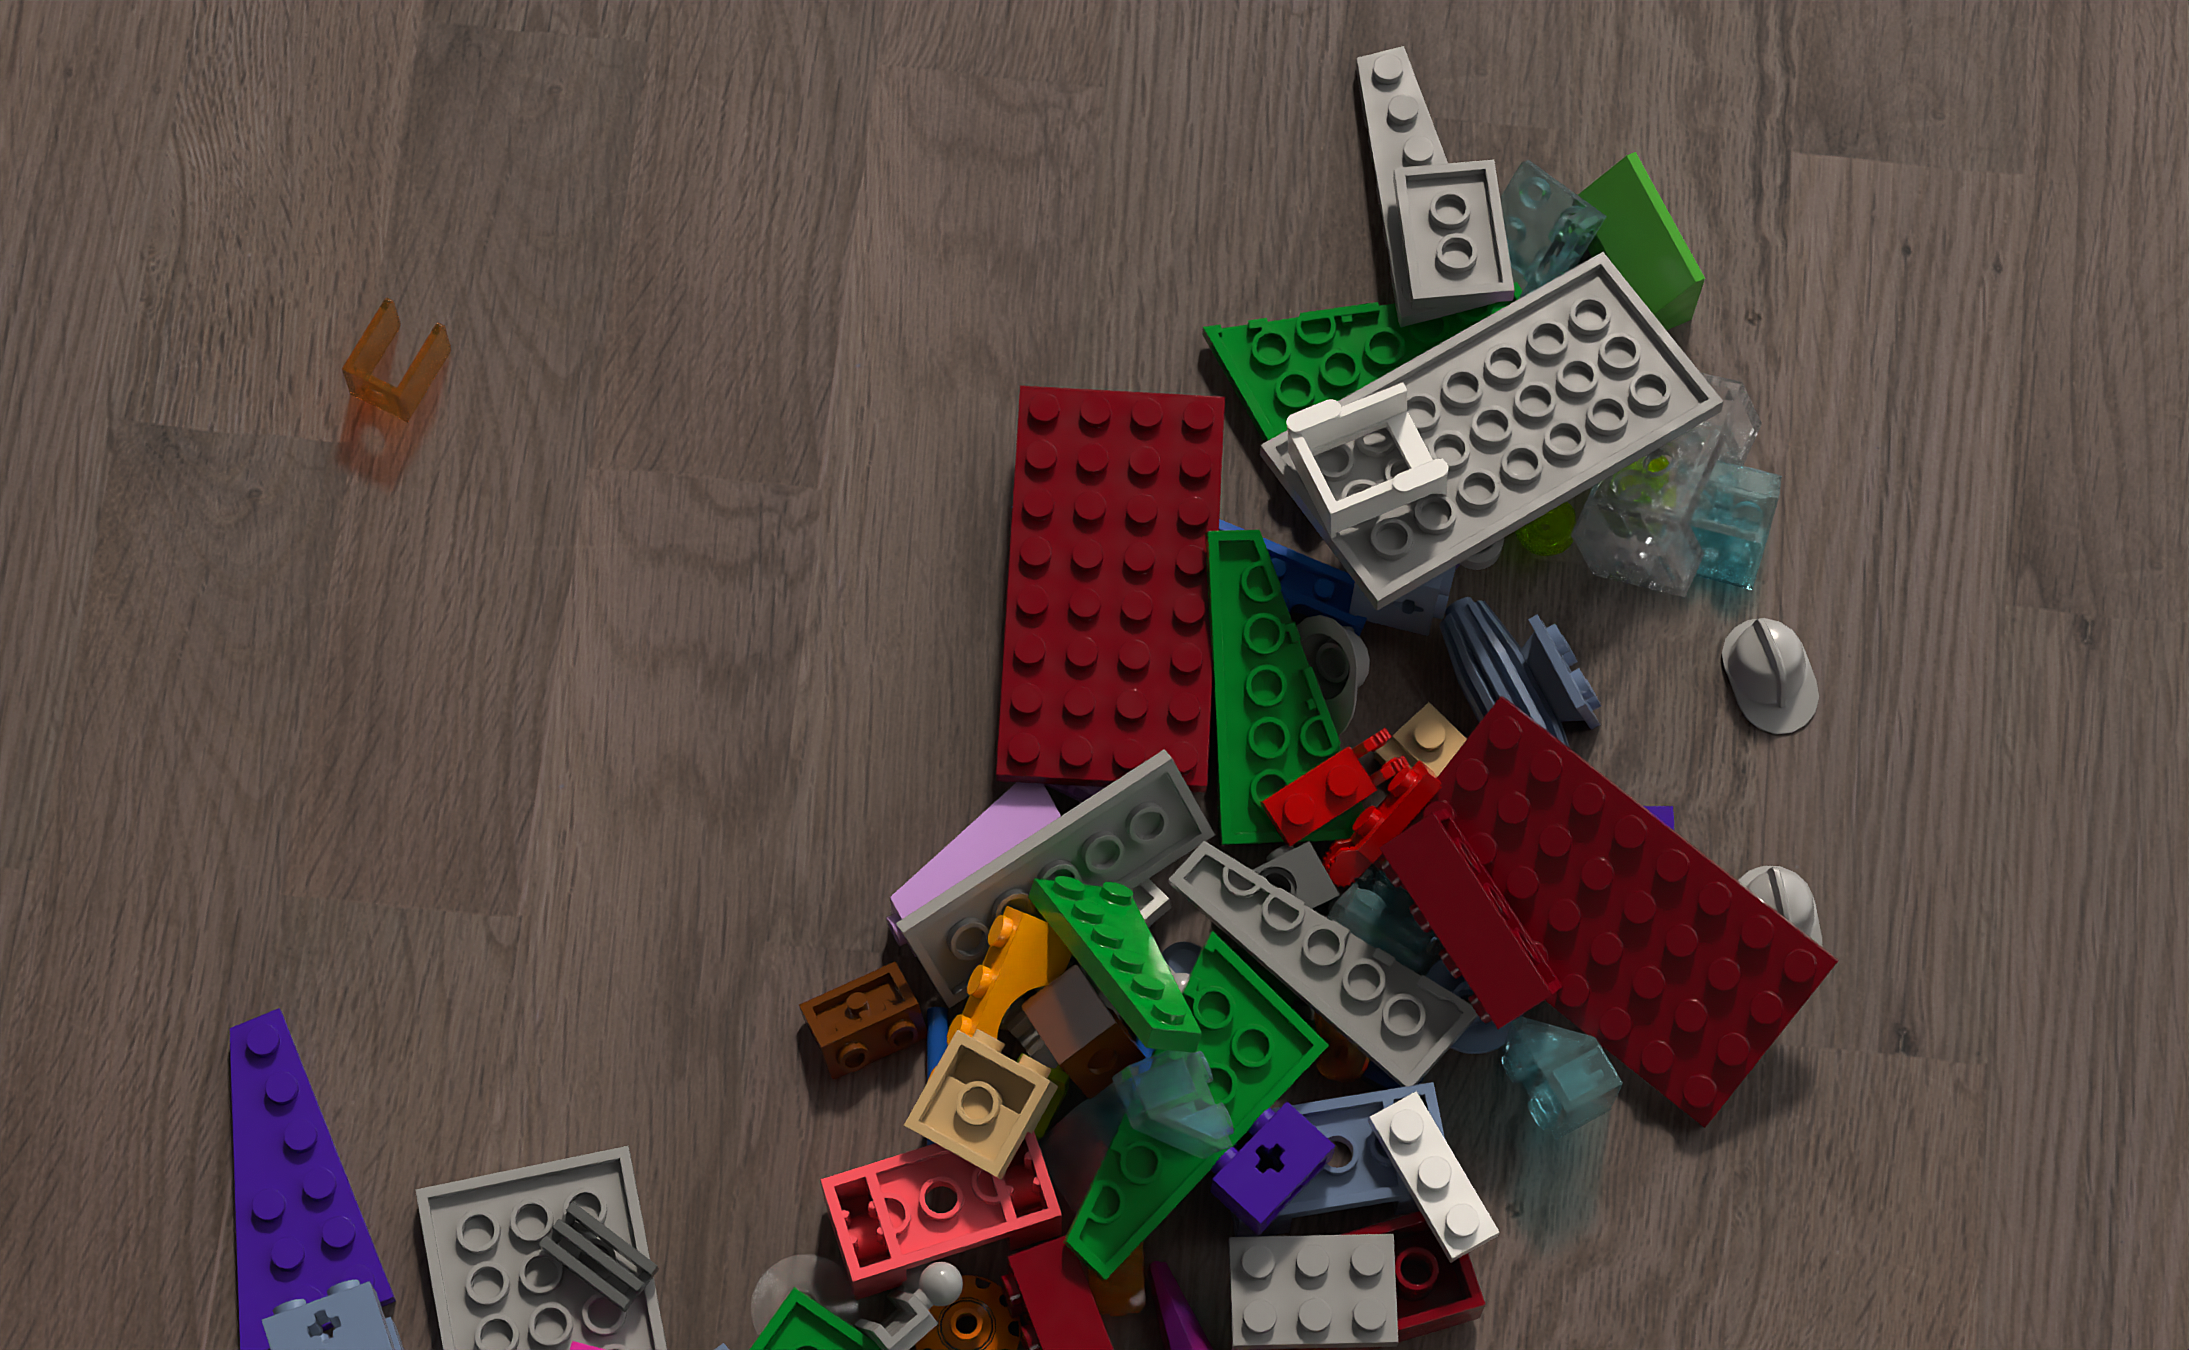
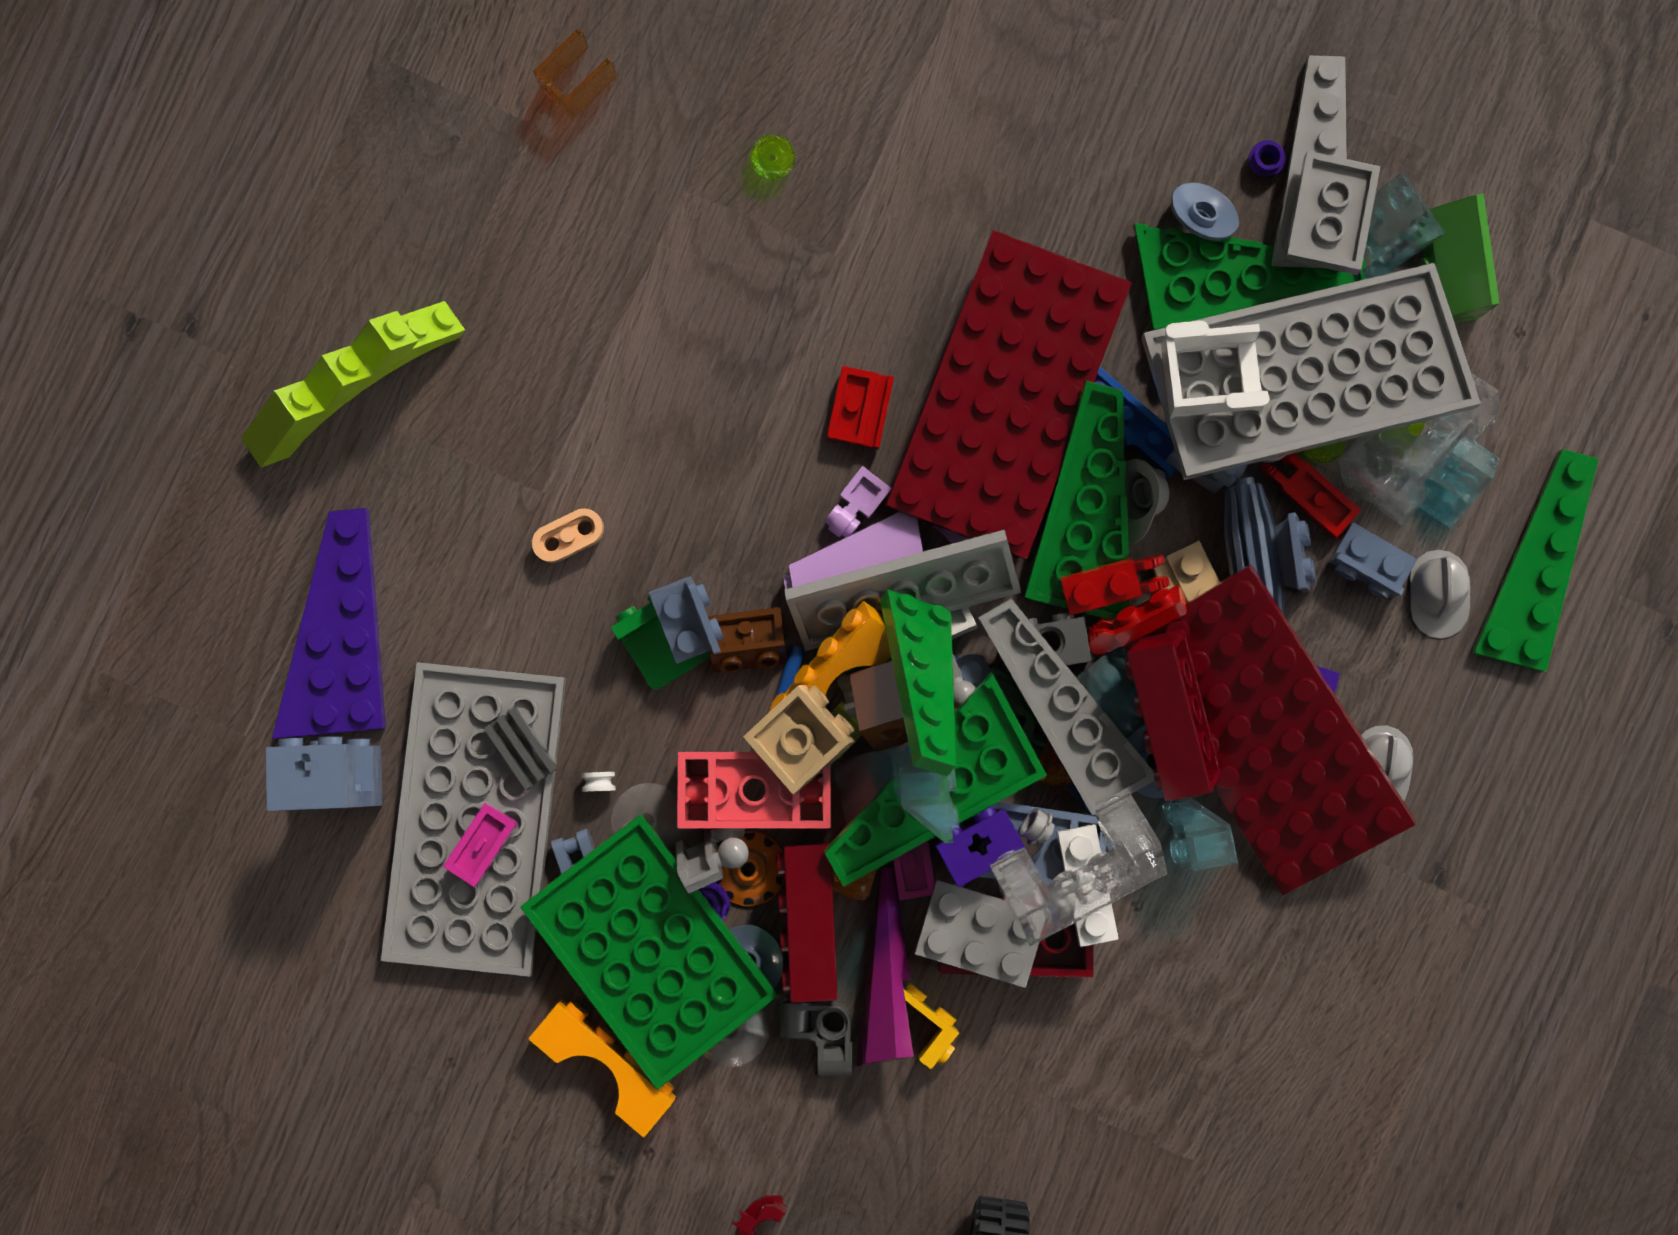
camera: 25 degrees right, 15 degrees up
none -> lime arch [240,301,465,468]
none -> light nougat plate [532,508,604,563]
none -> white bush [581,772,616,792]
none -> green bracket [611,596,711,690]
none -> sand blue bracket [648,576,724,664]
none -> clear neon green plate [750,135,796,180]
none -> lavender plate [824,466,892,538]
none -> red plate [827,366,894,450]
none -> dark pink plate [893,841,935,900]
none -> clear plate [989,792,1168,946]
none -> light grey plate [1020,808,1055,846]
none -> sand blue dish [1171,182,1239,241]
none -> dark purple plate [1248,140,1286,178]
none -> red hinge [1259,453,1361,539]
none -> sand blue bracket [1328,522,1418,600]
none -> green wing [1471,449,1599,673]

